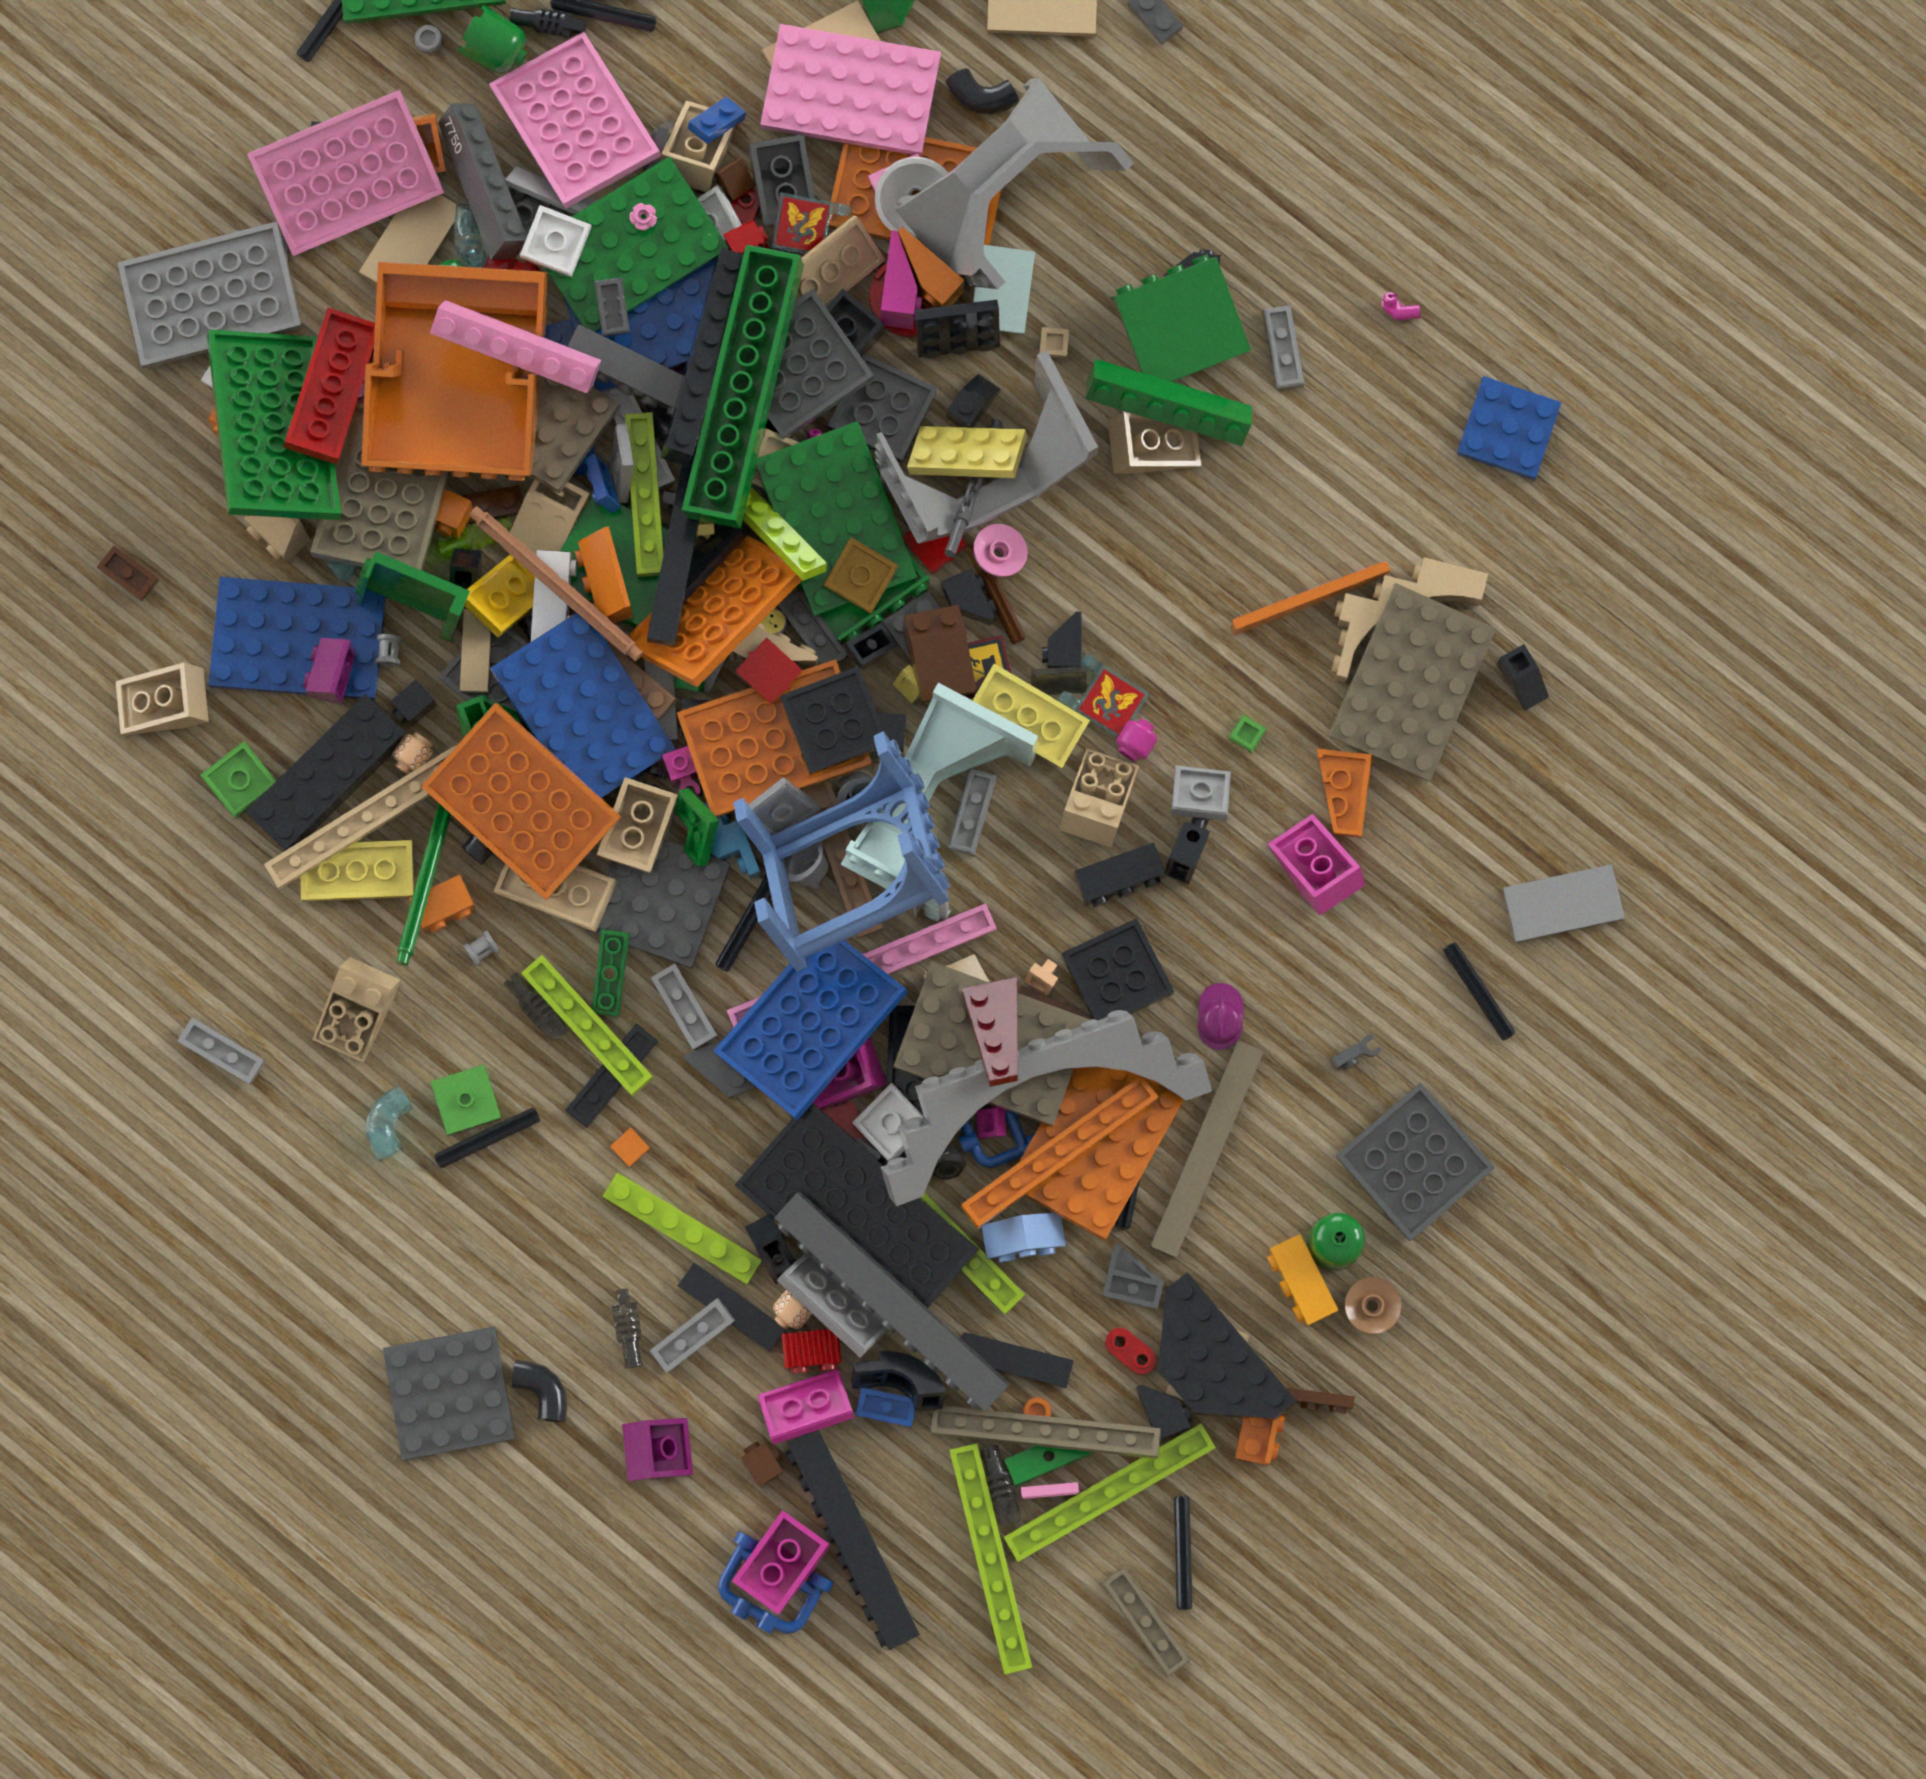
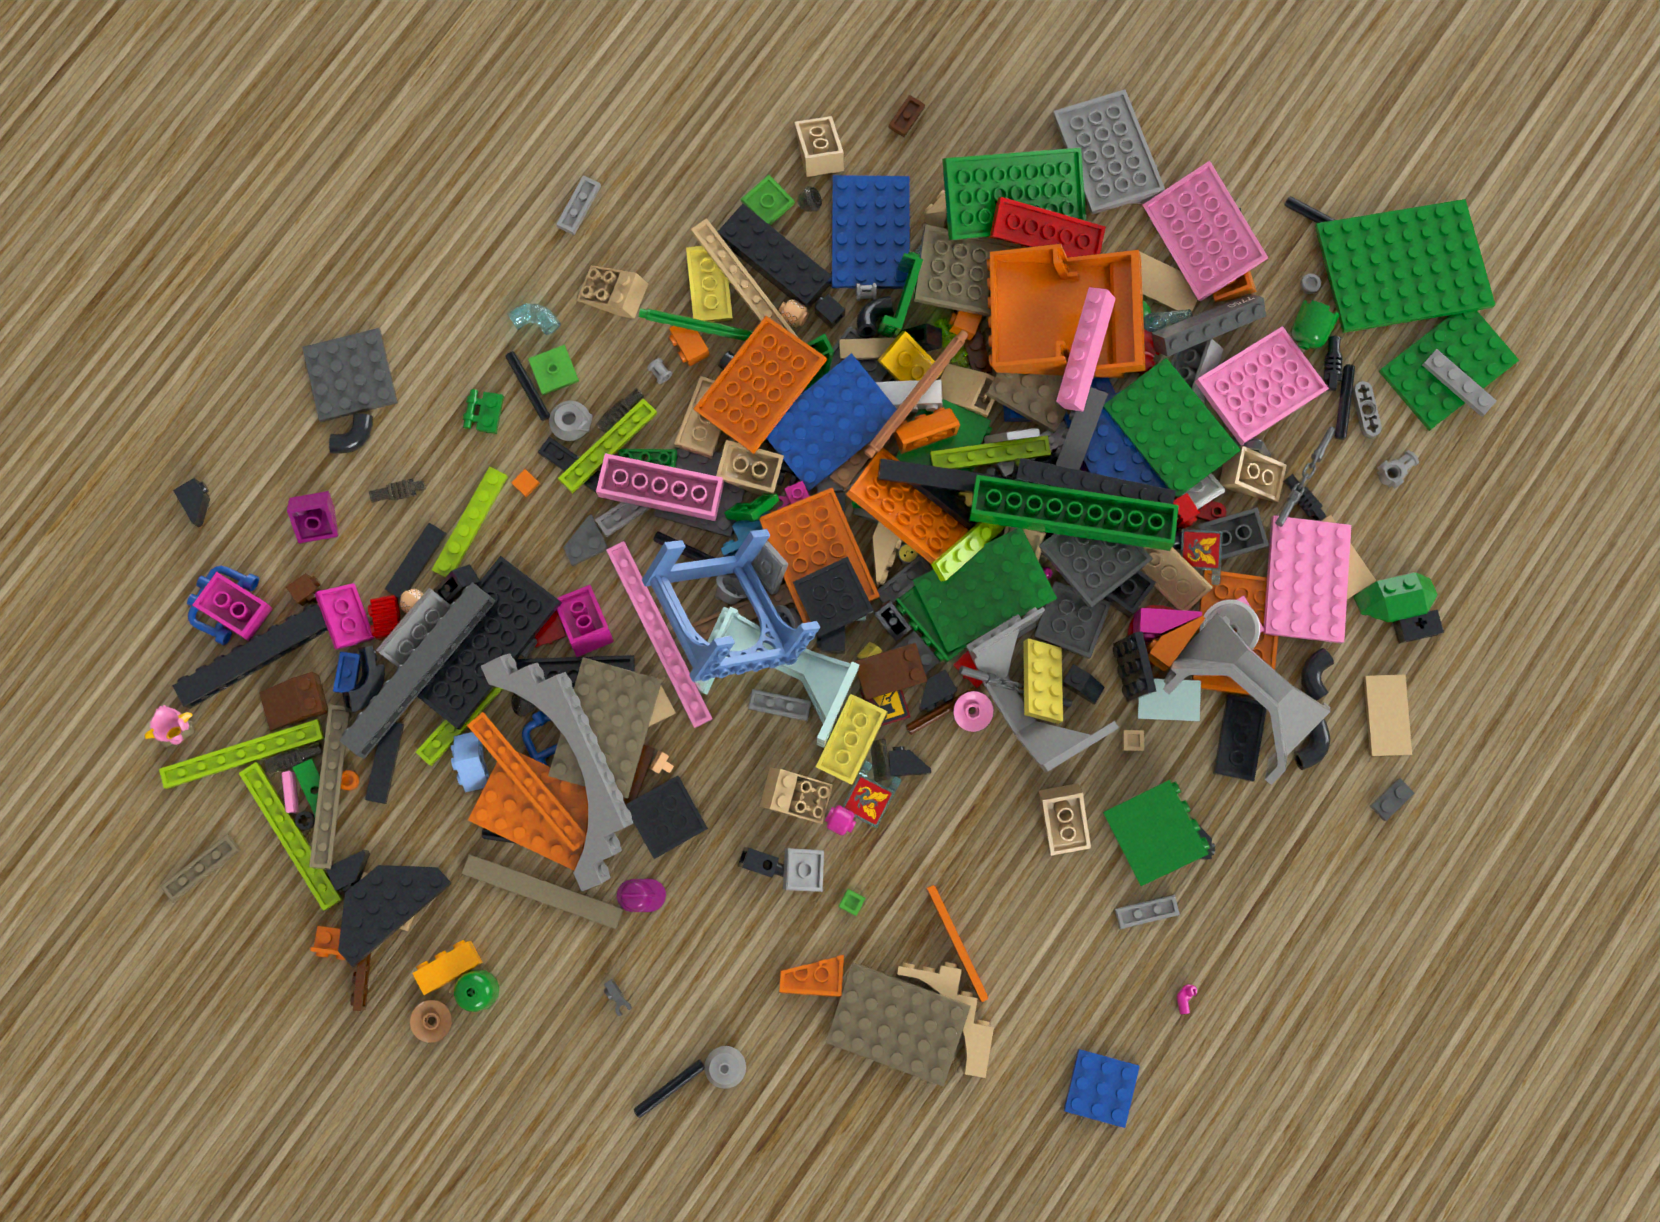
camera: 85 degrees right, 0 degrees up
magenta slope [303,638,357,705] -> none
white tile [520,205,592,278] -> none
blue plate [586,454,620,513] -> none
dark grey plate [594,277,630,337] -> none
bright pink plate [630,203,657,230] -> none
light grey plate [650,1298,735,1373] -> none
blue plate [688,97,746,144] -> none
blue plate [714,940,908,1120] -> none
reddish brown brick [715,158,755,200] -> none
red piece [736,637,803,704] -> none
pearl gold tile [822,537,899,614] -> none
white tile [852,1083,924,1162] -> none
wing [962,977,1018,1087] -> none
dark pink plate [977,1107,1006,1139] -> none
black brick [1074,842,1165,908] -> none
green brick [1085,359,1252,446] -> none
dark grey wing [1102,1243,1164,1310] -> none
red plate [1105,1328,1156,1375] -> none
black axle [1174,1496,1192,1610] -> none
dark pink slope [1267,814,1365,916] -> none
dark grey plate [1335,1082,1495,1242] -> none
black slope [1497,644,1549,711] -> none
light grey tile [1502,864,1625,943] -> none
none -> bright pink hair [144,705,195,748]
none -> black slope [173,478,210,527]
none -> reddish brown slope [259,672,328,731]
none -> black bush [295,811,315,830]
none -> green plate [462,389,504,434]
none -> light grey piece [549,401,593,441]
none -> bright pink brick [596,453,724,521]
none -> light grey cone [704,1046,746,1089]
none -> clear smoke cone [797,186,822,212]
none -> black cylinder [856,296,894,338]
none -> black tile [1213,694,1267,782]
none -> dark grey piece [1275,427,1336,527]
none -> black hinge [1283,474,1327,521]
none -> black cylinder [1294,719,1331,770]

